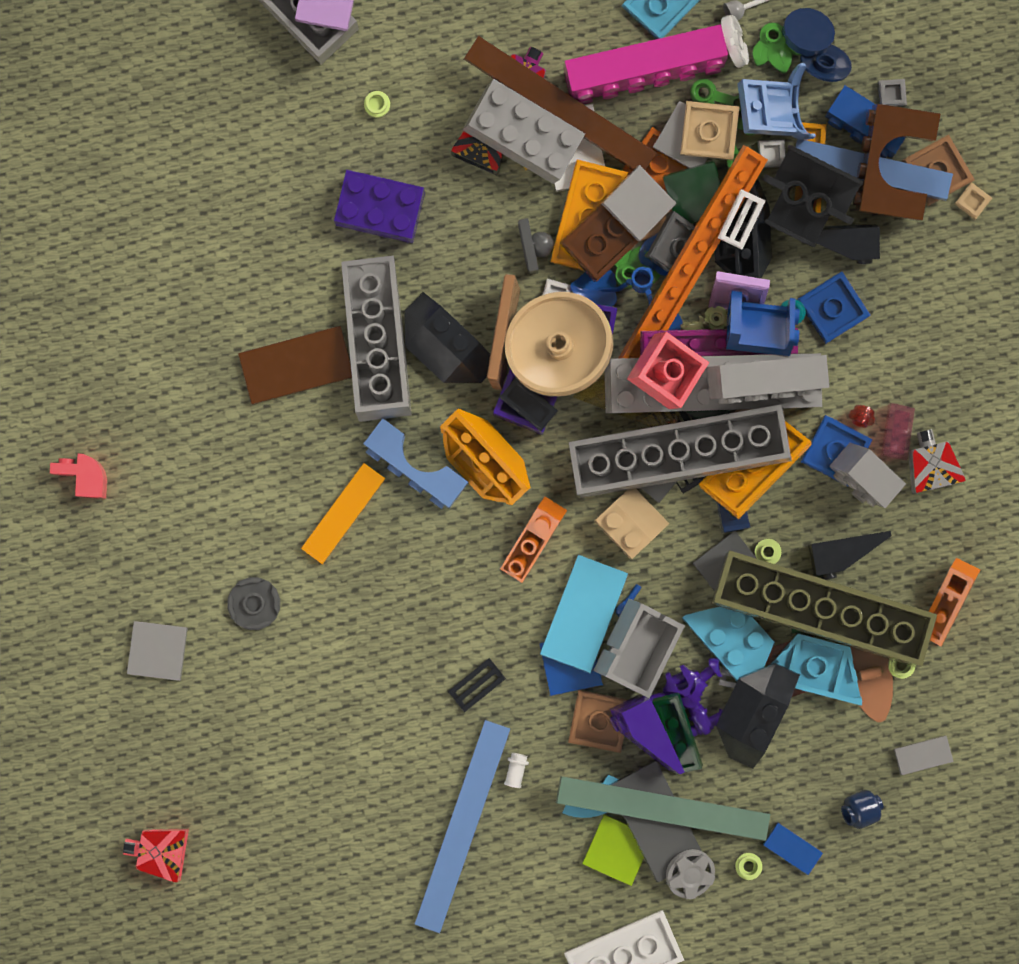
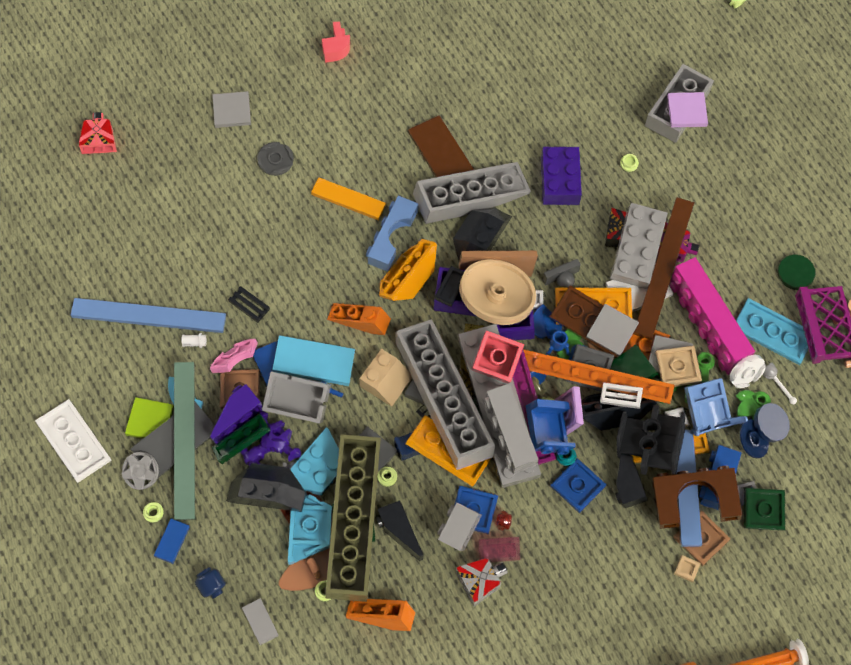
camera: 70 degrees right, 20 degrees down
none -> bright pink tile [210,339,258,373]
none -> dark green tile [744,488,785,531]

